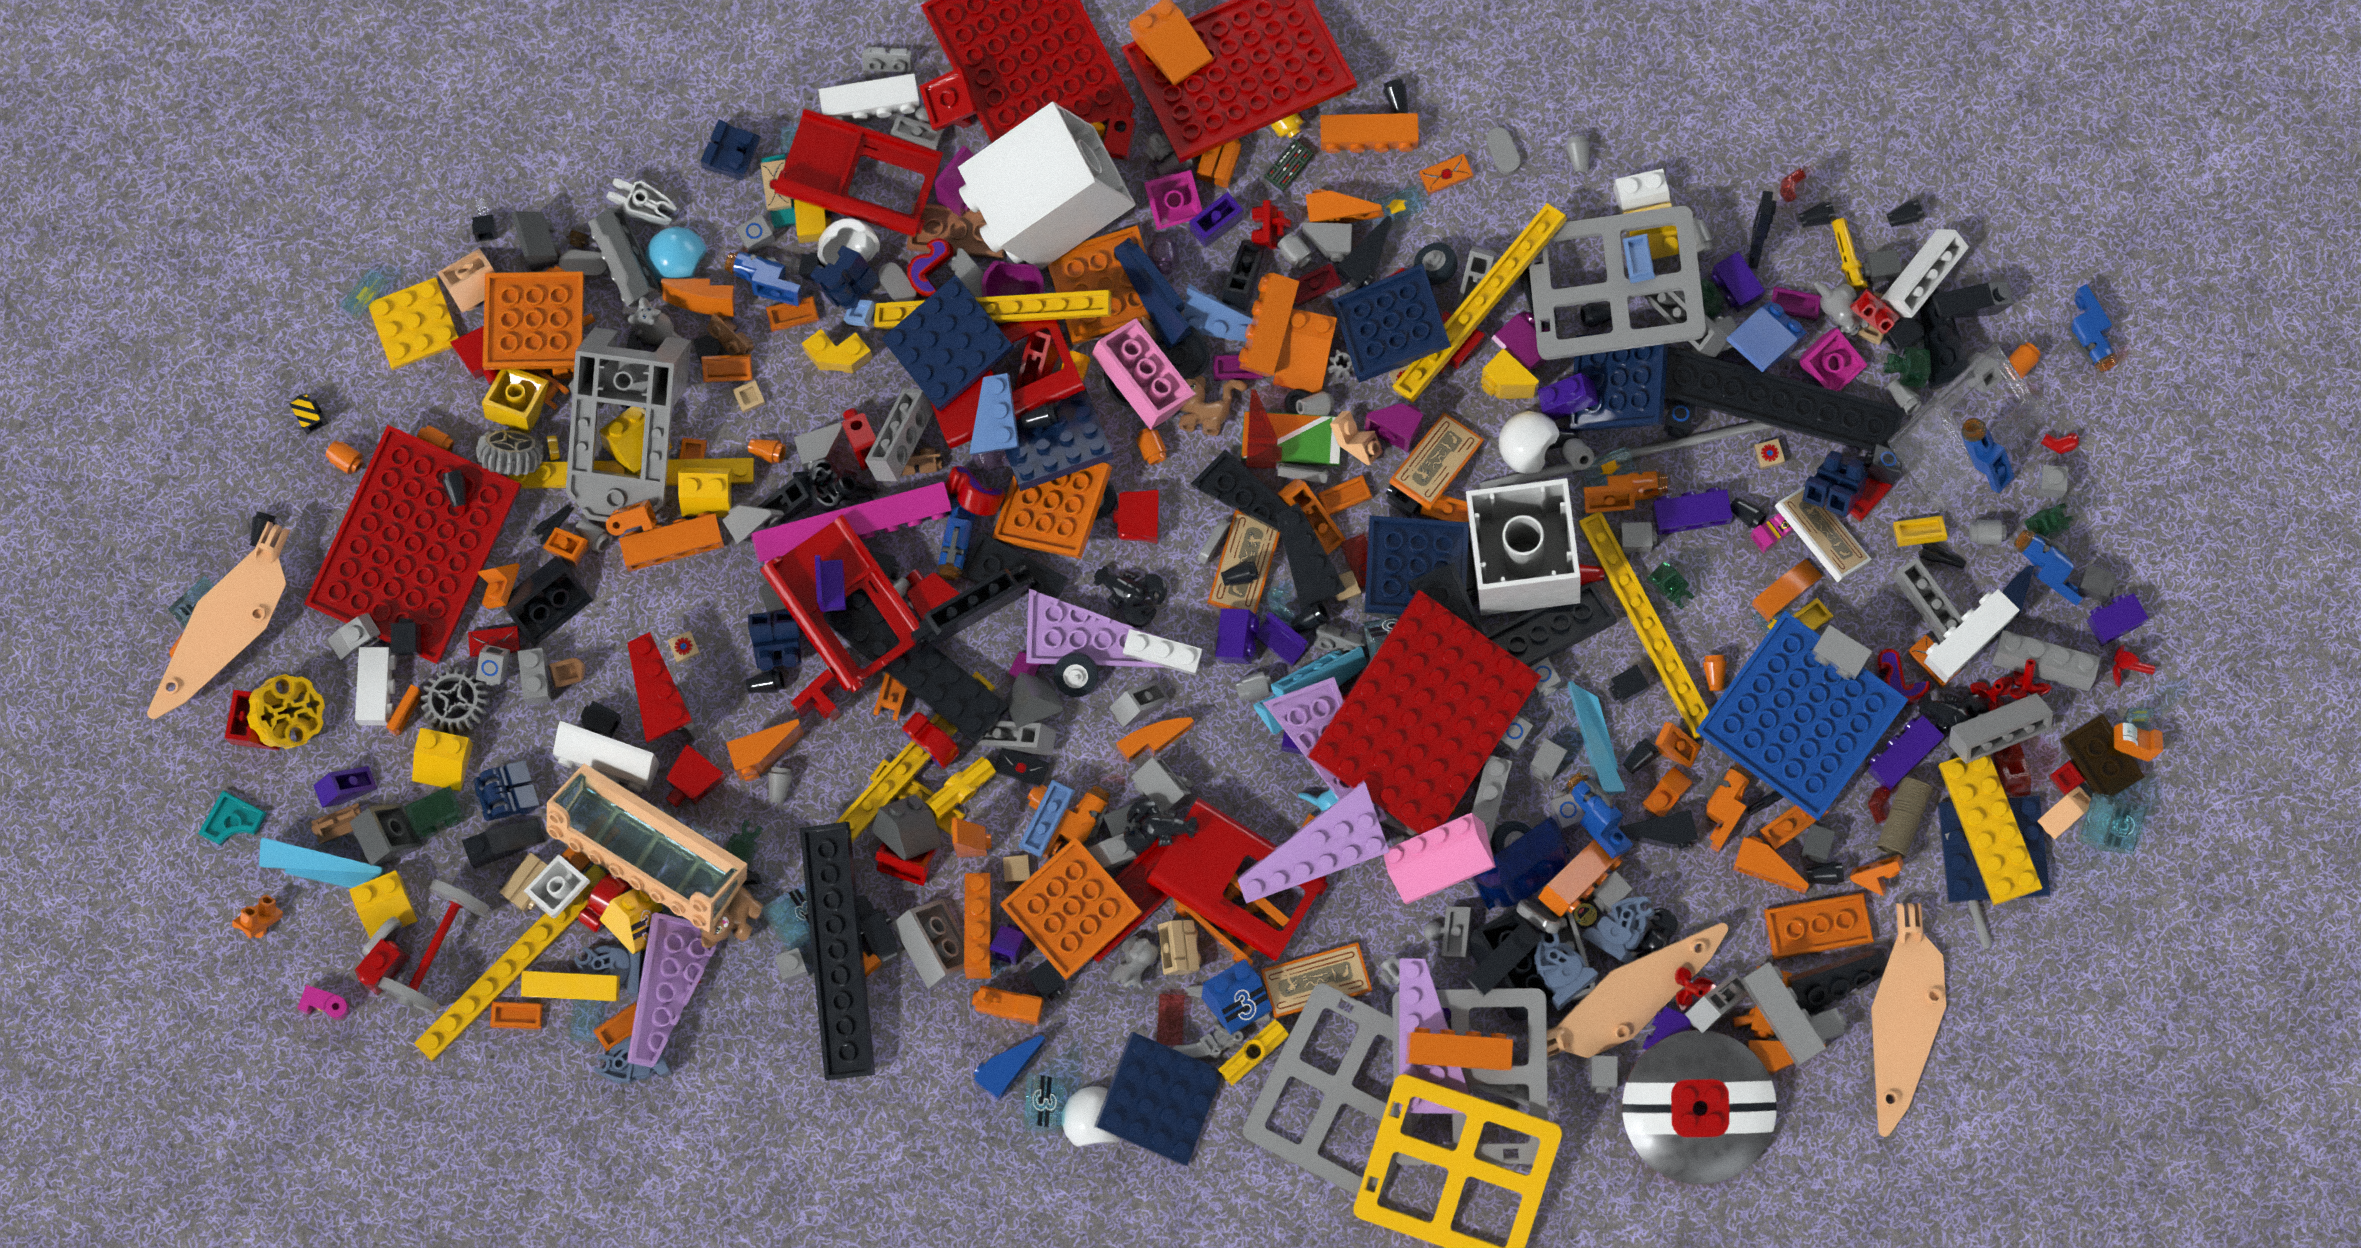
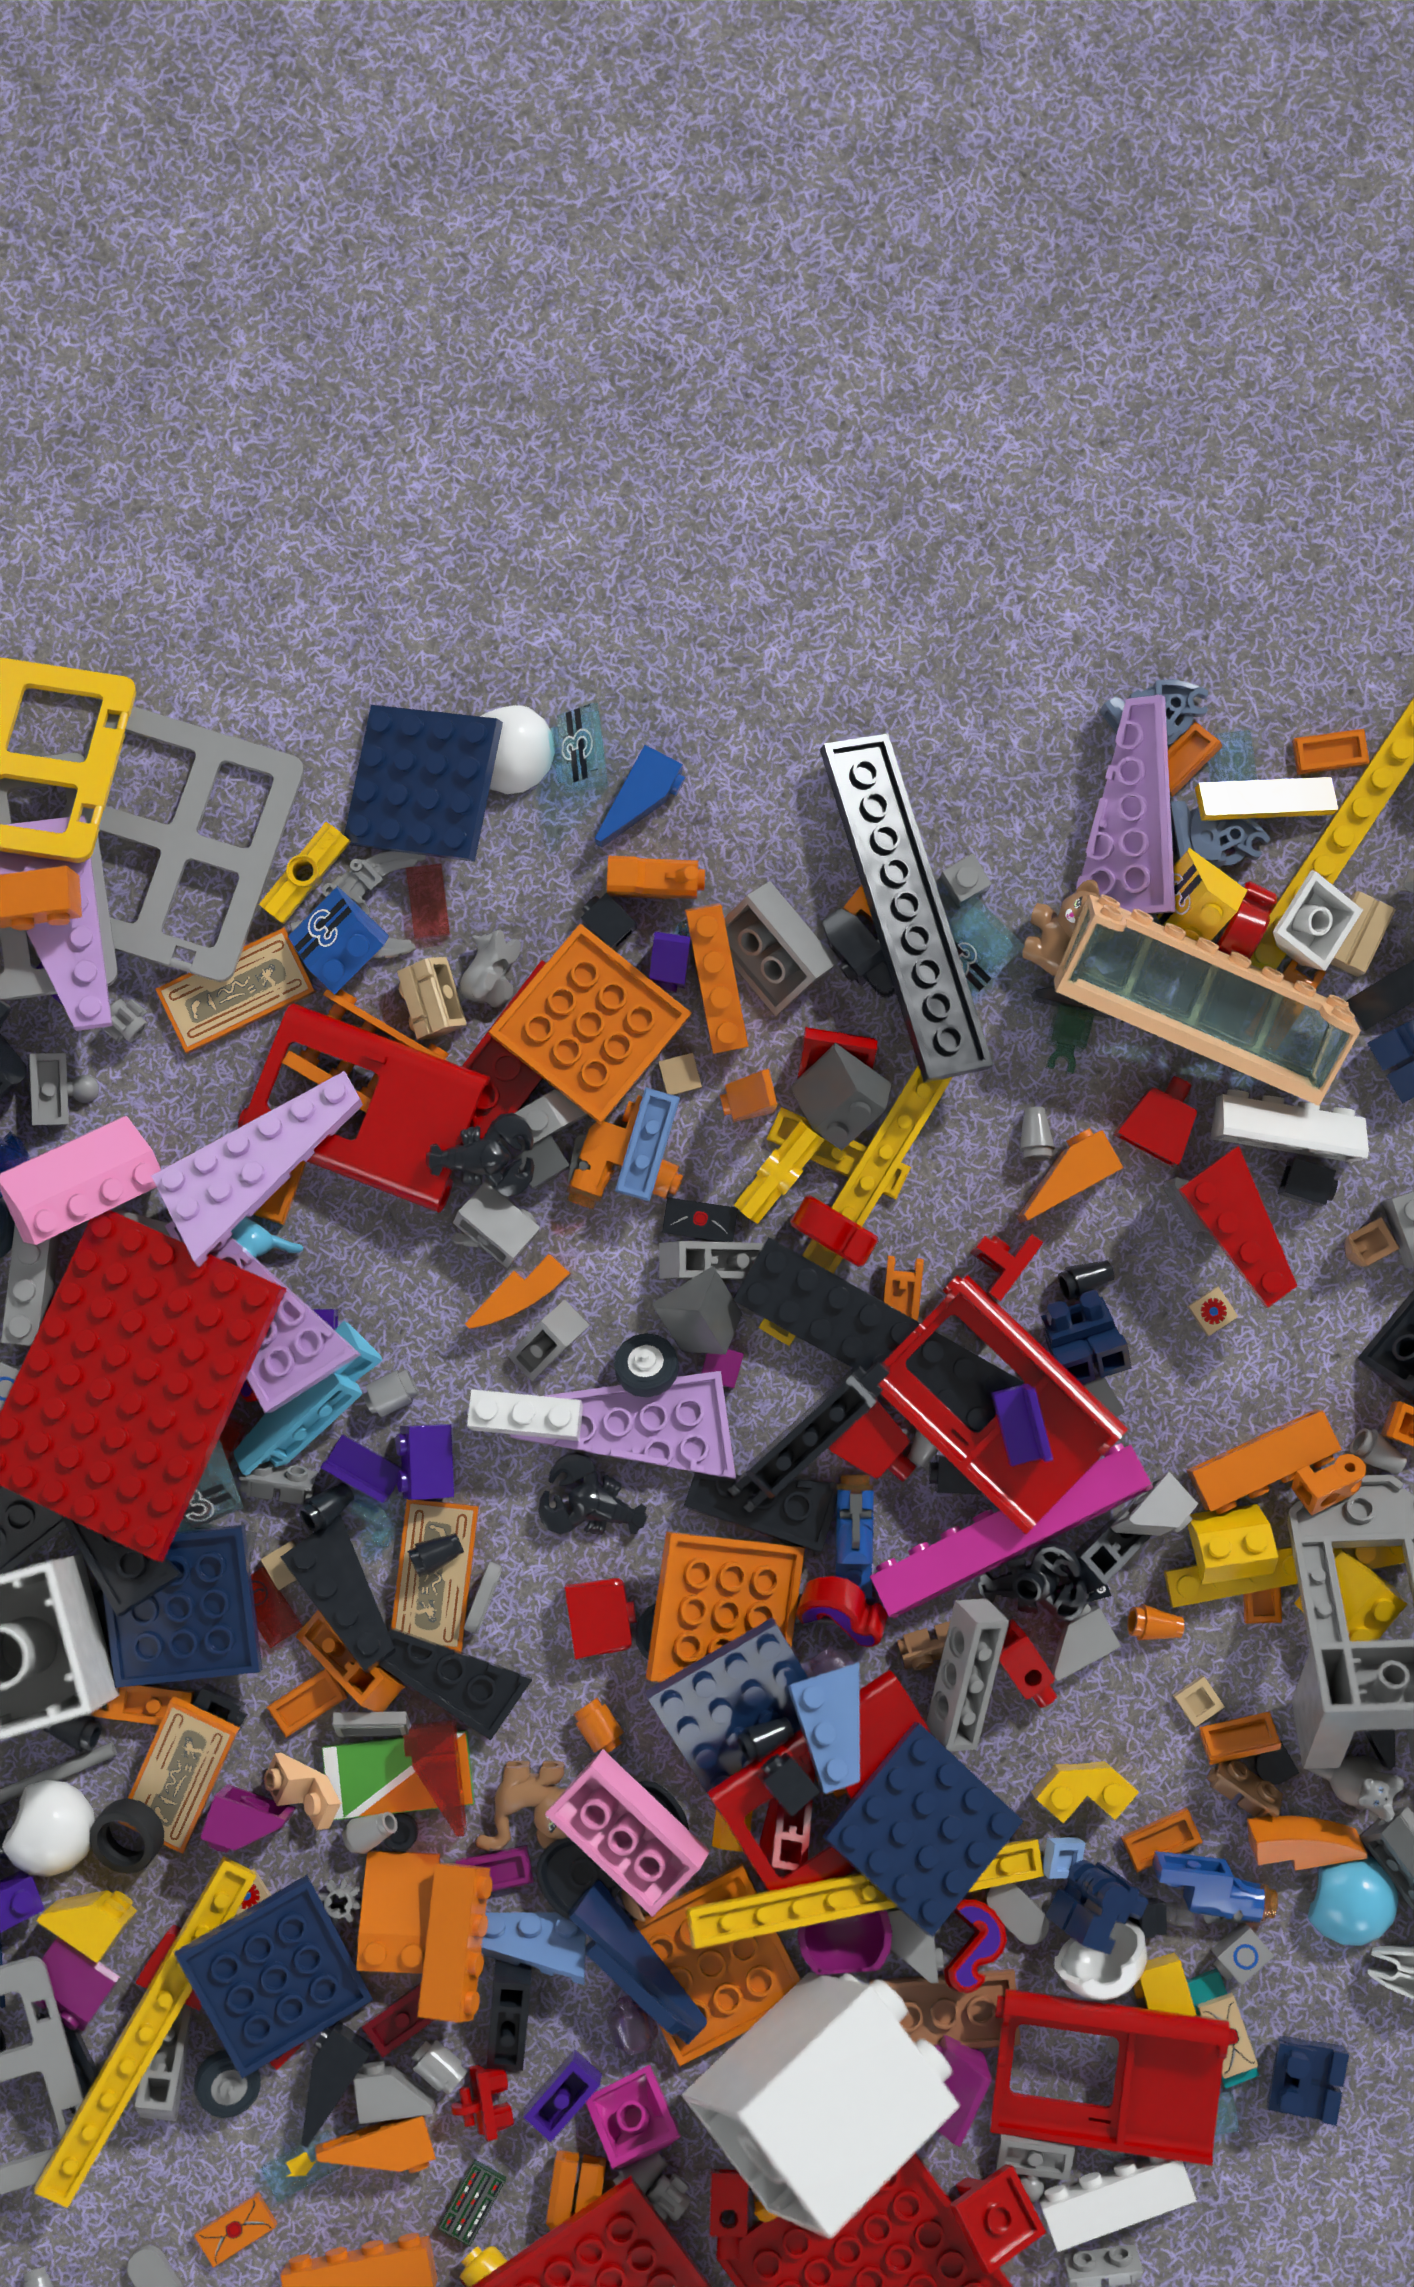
camera: 165 degrees right, 10 degrees up
none -> black tyre [89,1798,165,1874]
none -> black brick [757,1752,820,1816]

